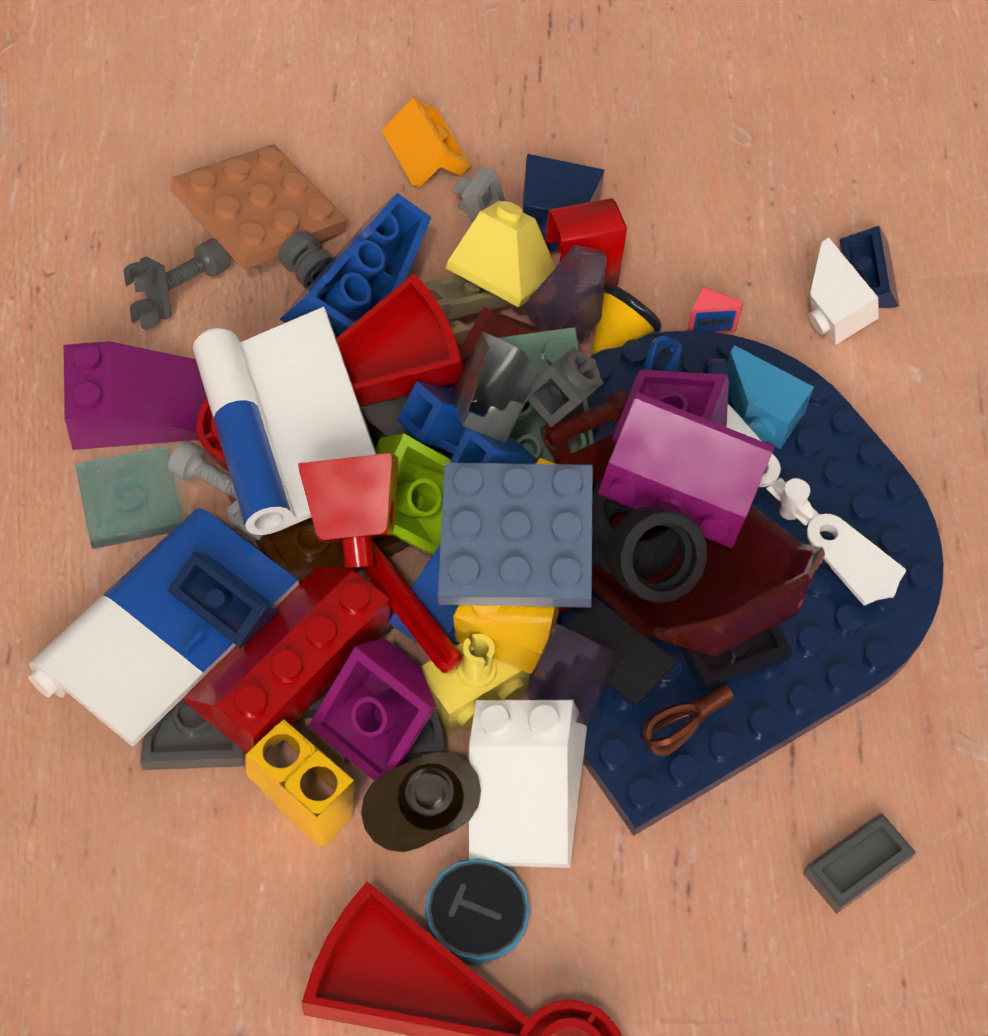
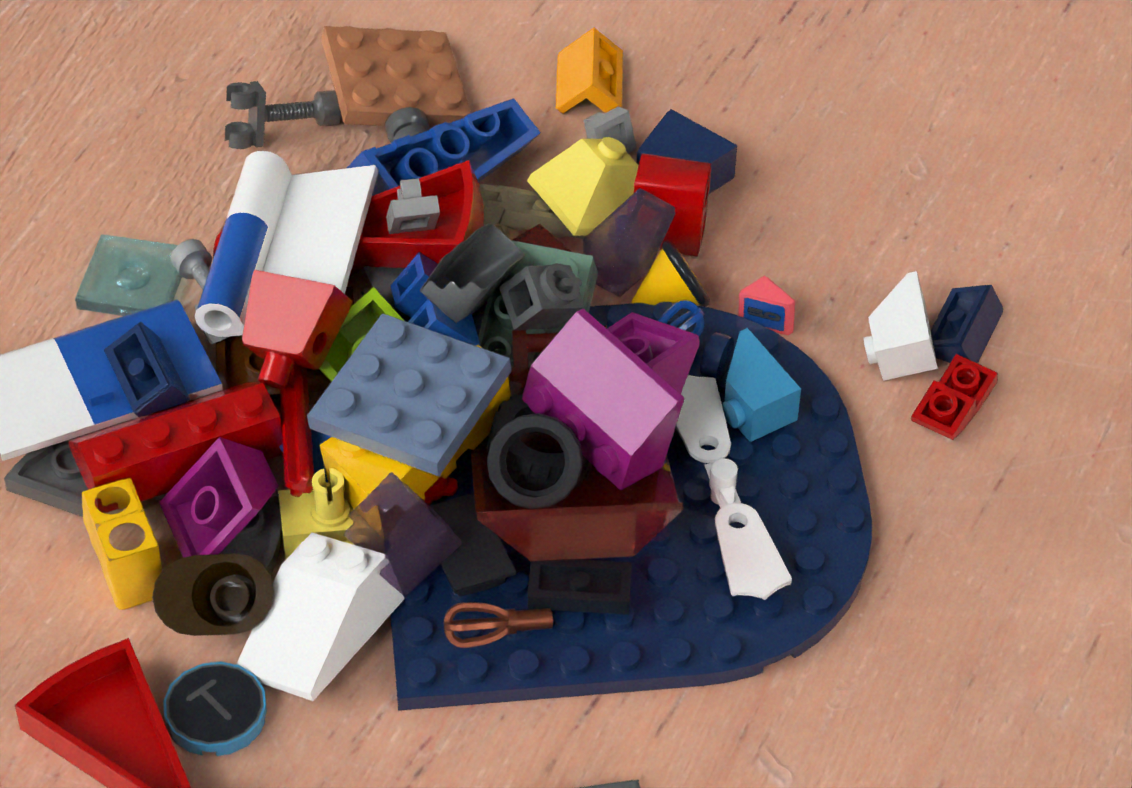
camera: 30 degrees right, 10 degrees down
magenta slope [63,341,207,450] -> none
none -> light grey tile [386,178,440,234]
none -> red slope [911,354,998,440]

